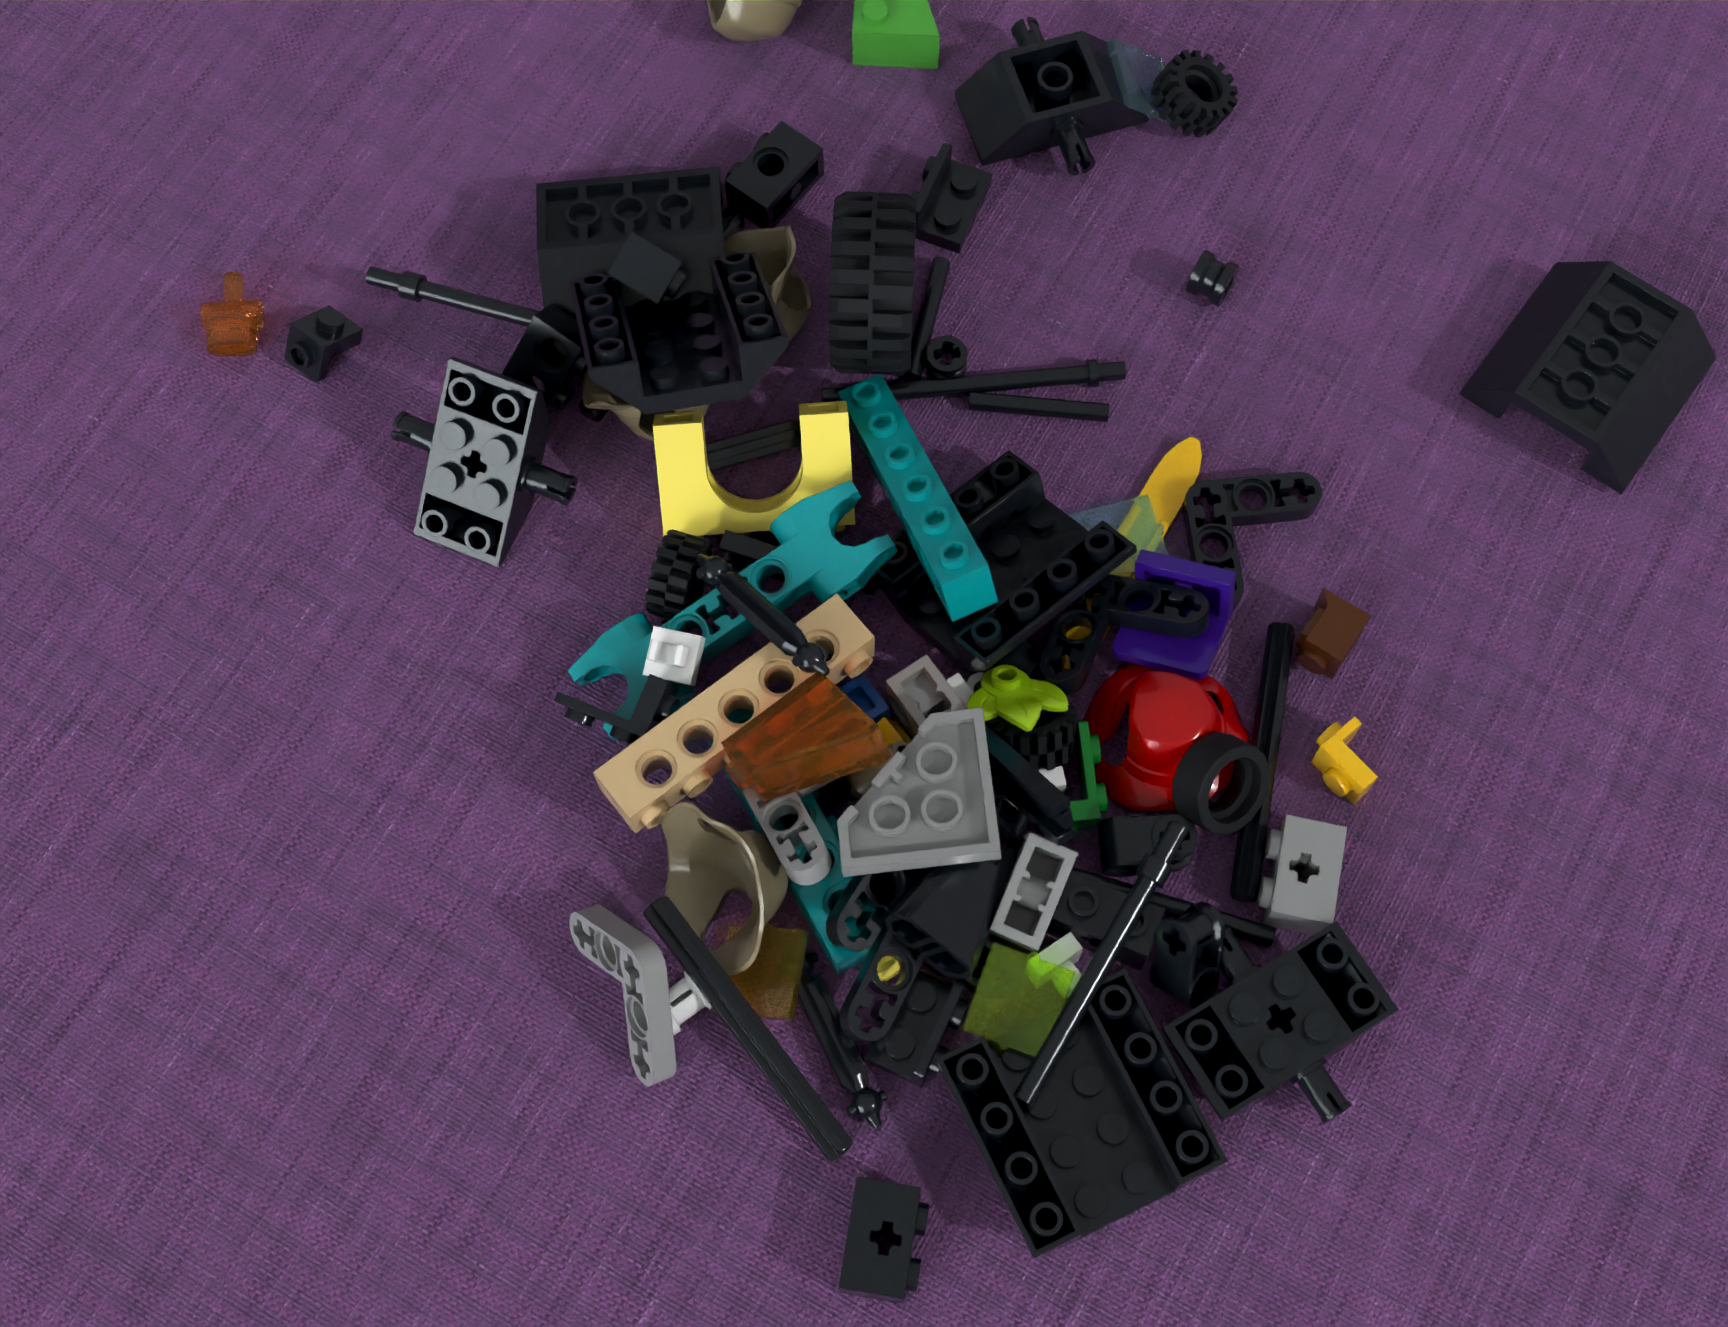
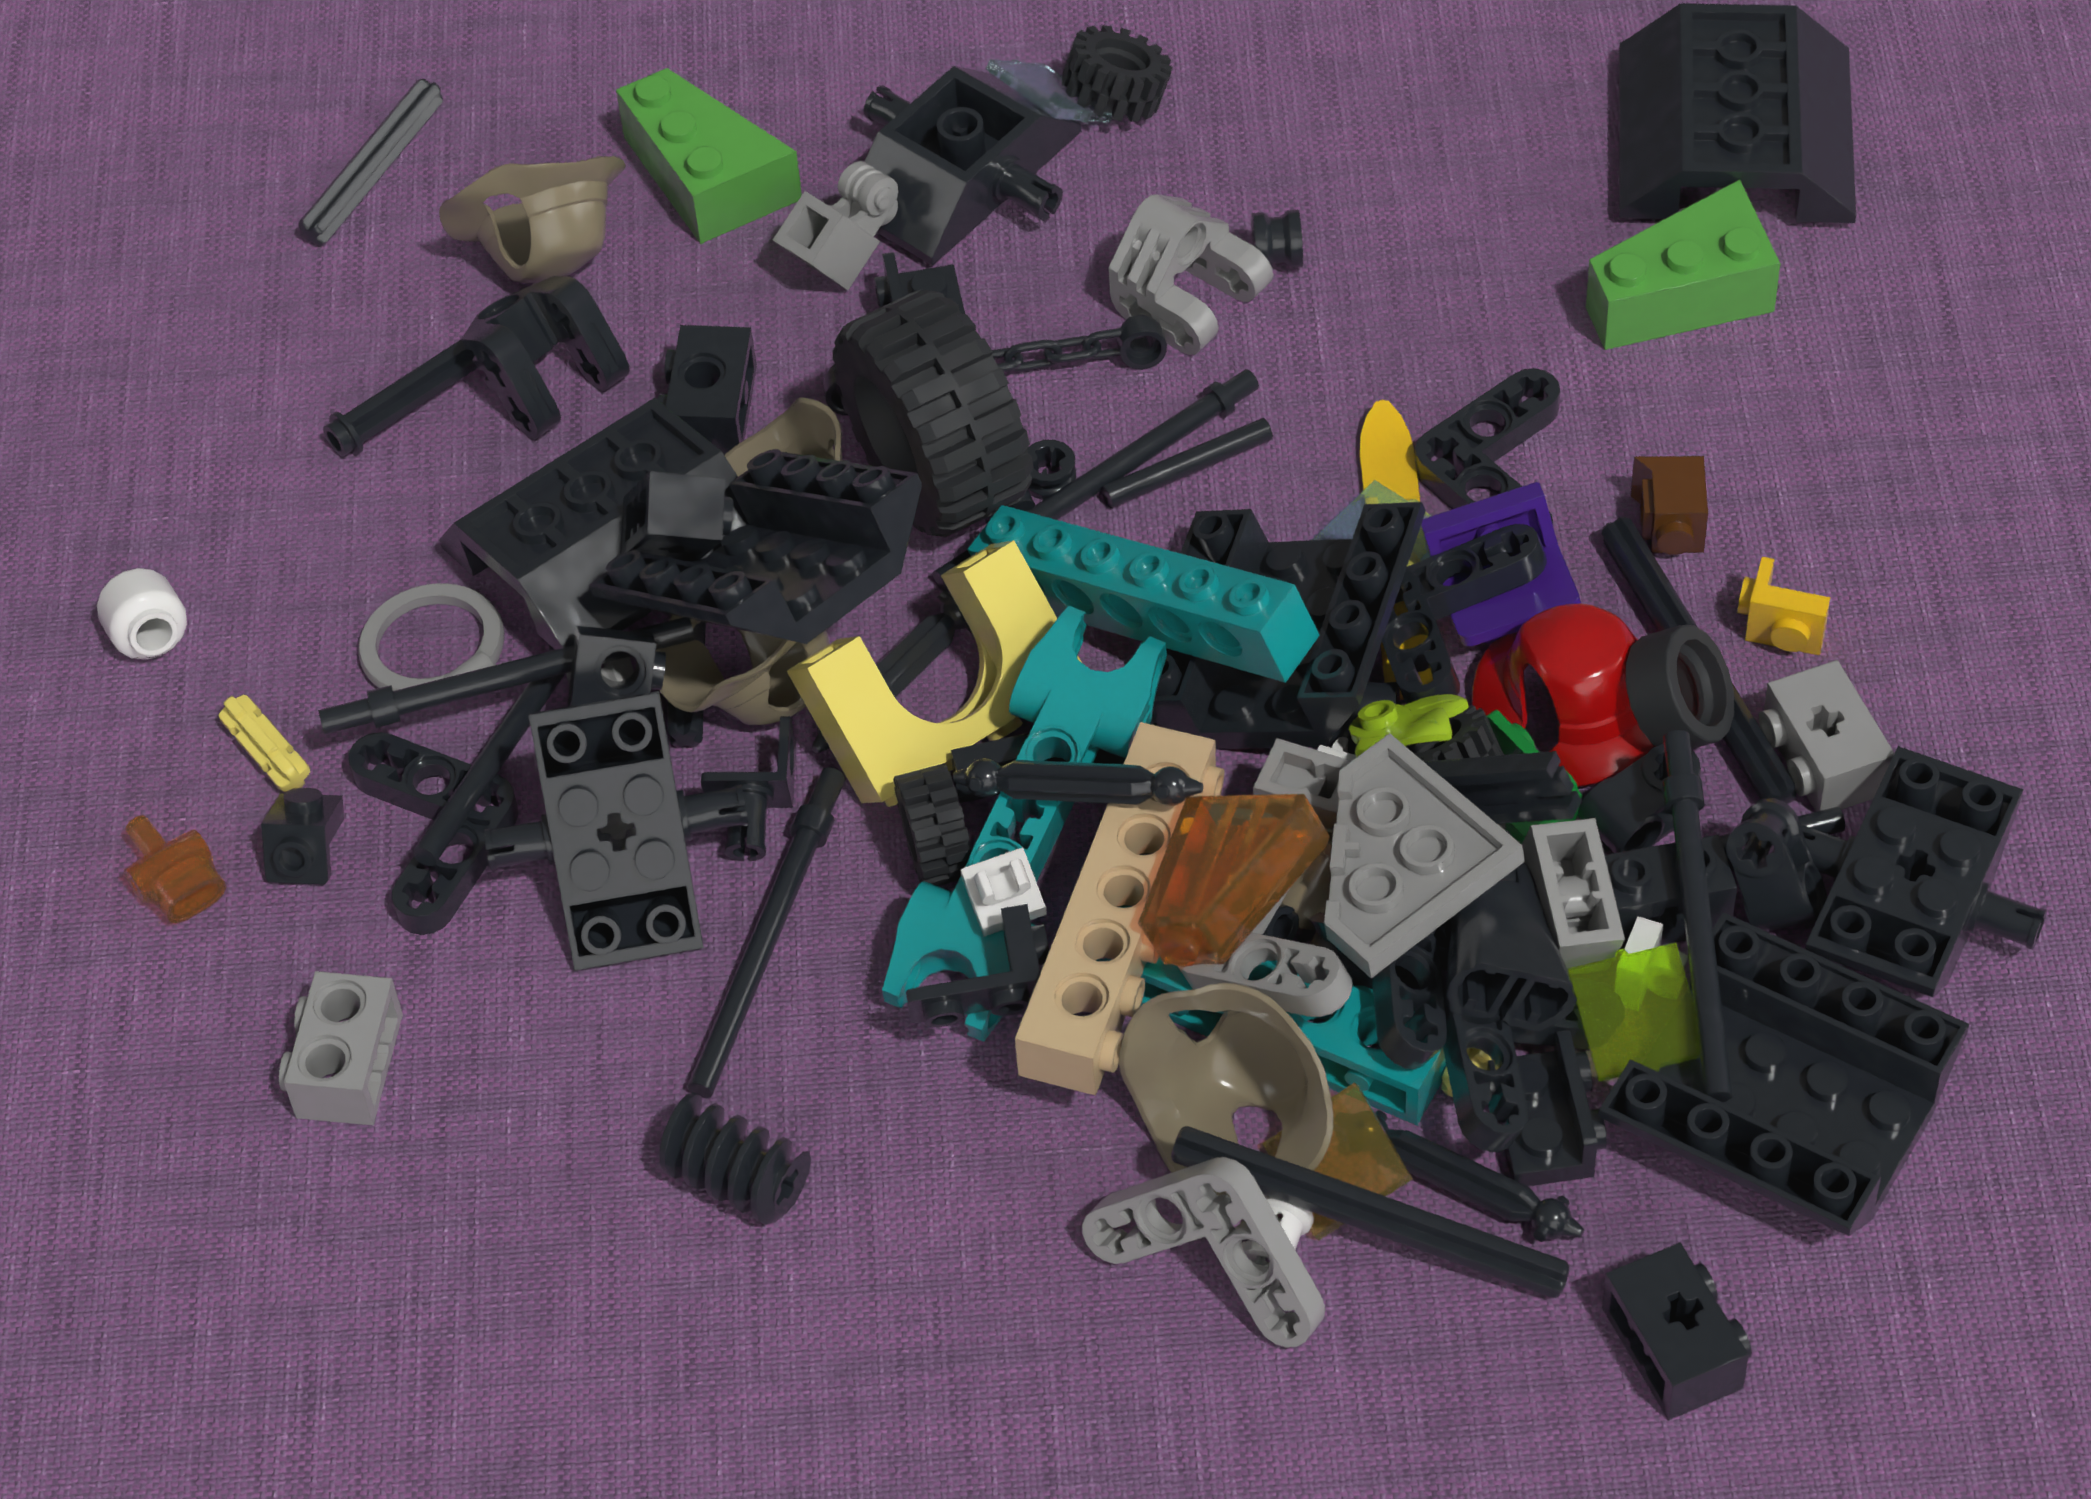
camera: 30 degrees left, 15 degrees down
none -> white head [97,568,187,660]
none -> light yellow axle [219,695,310,792]
none -> light grey brick [279,971,403,1126]
none -> black axle [323,340,477,457]
none -> black beam [348,732,518,935]
none -> light grey piece [358,583,505,691]
none -> black bar [413,644,566,866]
none -> black piece [461,276,630,440]
none -> black piece [659,1092,811,1225]
none -> black bar [687,767,846,1098]
none -> black bracket [701,716,796,861]
none -> light grey brick [773,161,898,290]
none -> black piece [823,315,1167,415]
none -> light grey piece [1109,194,1273,355]
none -> bright green wedge [1586,180,1780,350]

